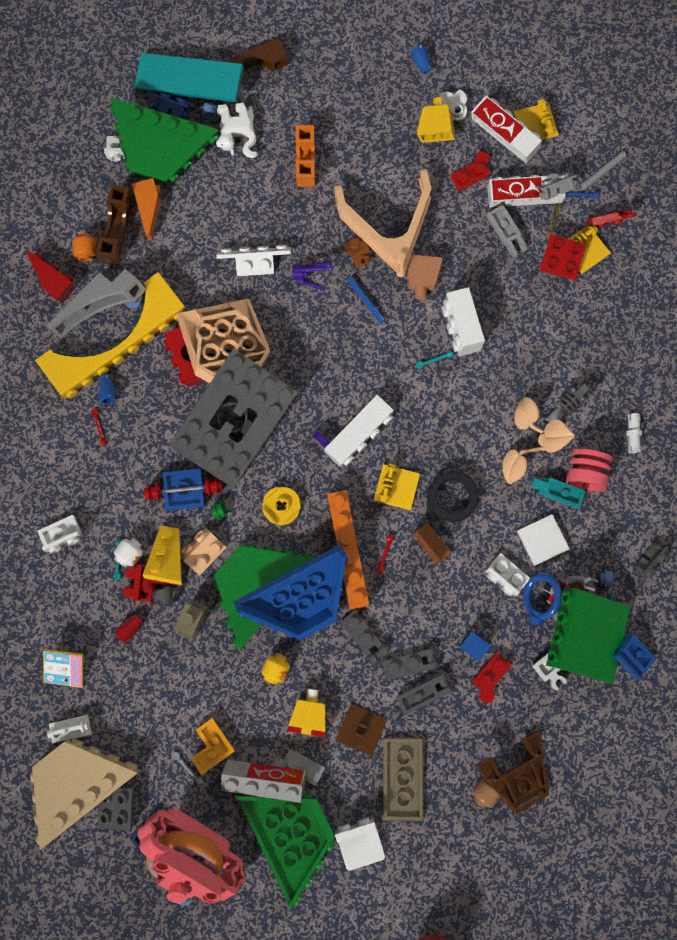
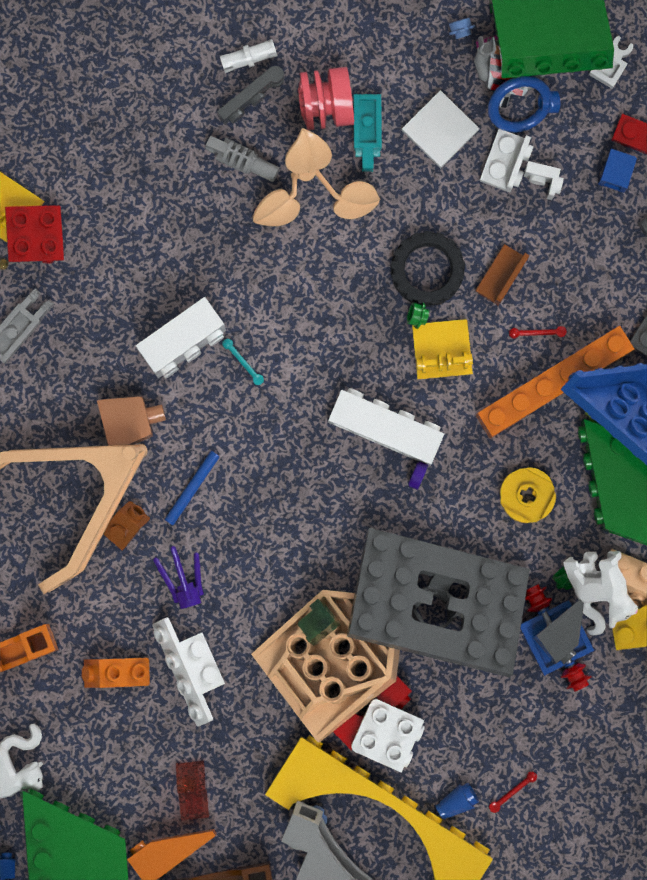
camera: 120 degrees left, 5 degrees up
none -> orange bracket [82,658,150,688]
none -> clear red slope [176,760,209,820]
none -> dark grey plate [217,66,284,125]
none -> clear green panel [298,599,341,646]
none -> white bracket [351,699,424,772]
none -> green plate [407,302,429,329]
none -> white bracket [524,161,564,200]
none -> dark grey slope [533,599,584,664]
none -> white animal [563,551,638,635]

